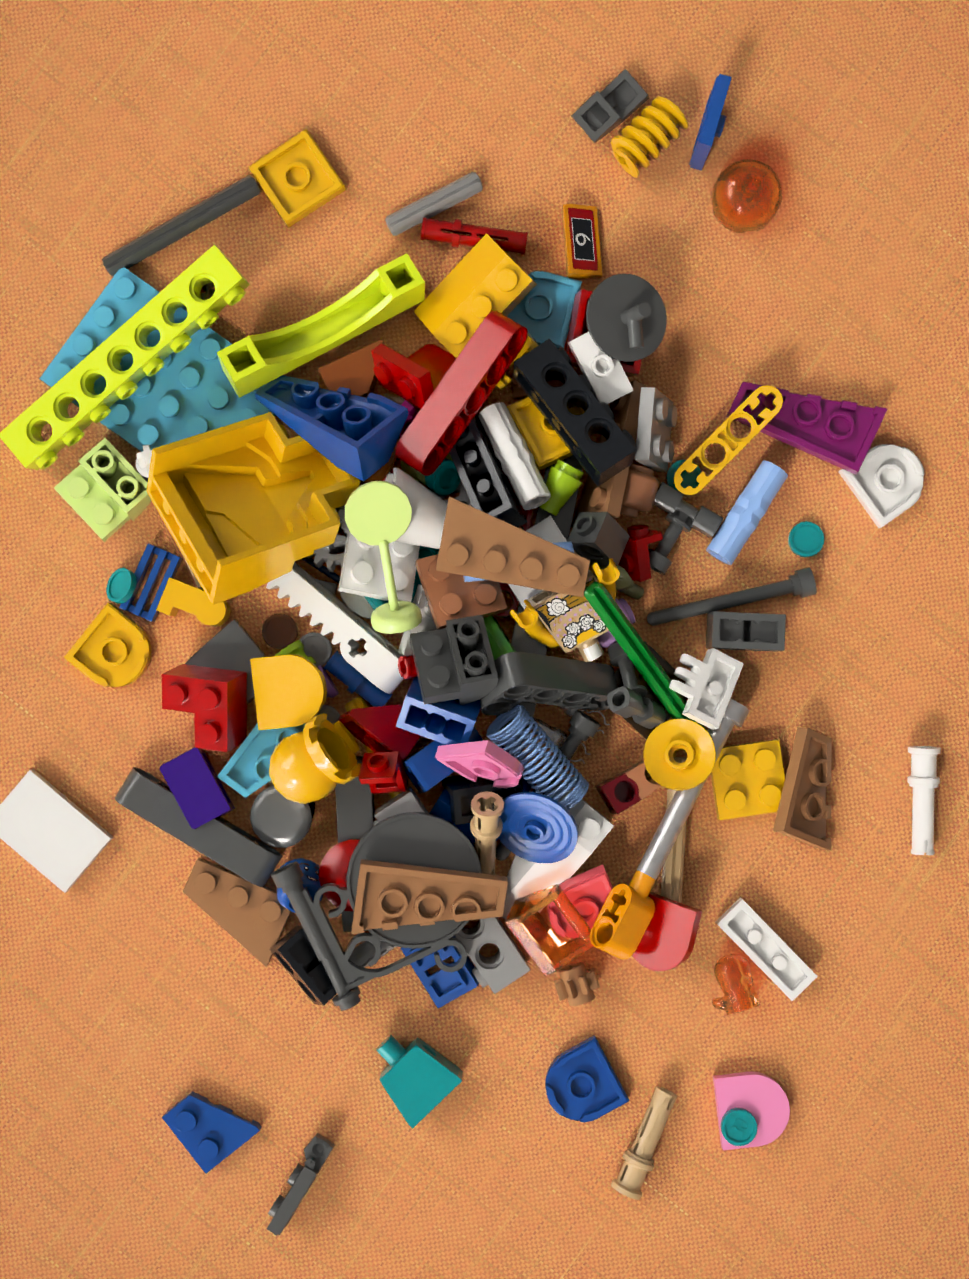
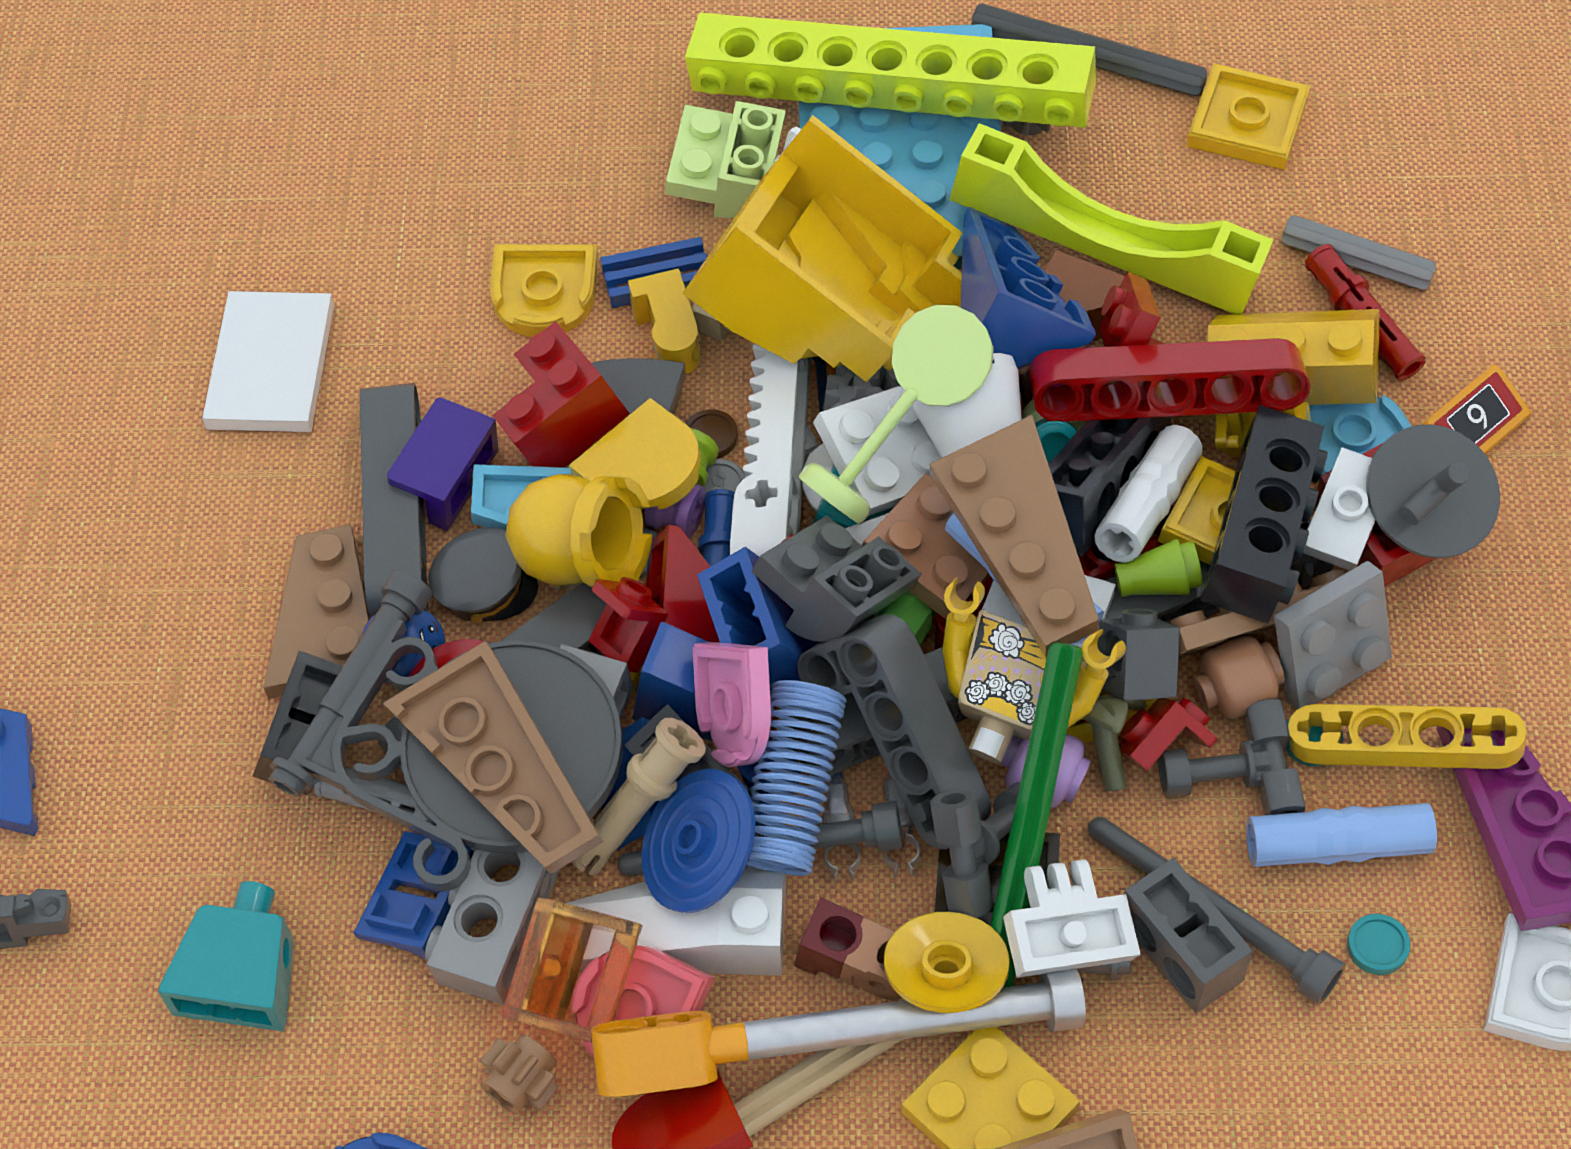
camera: 55 degrees right, 30 degrees down
teal piece [106,568,137,604] -> none

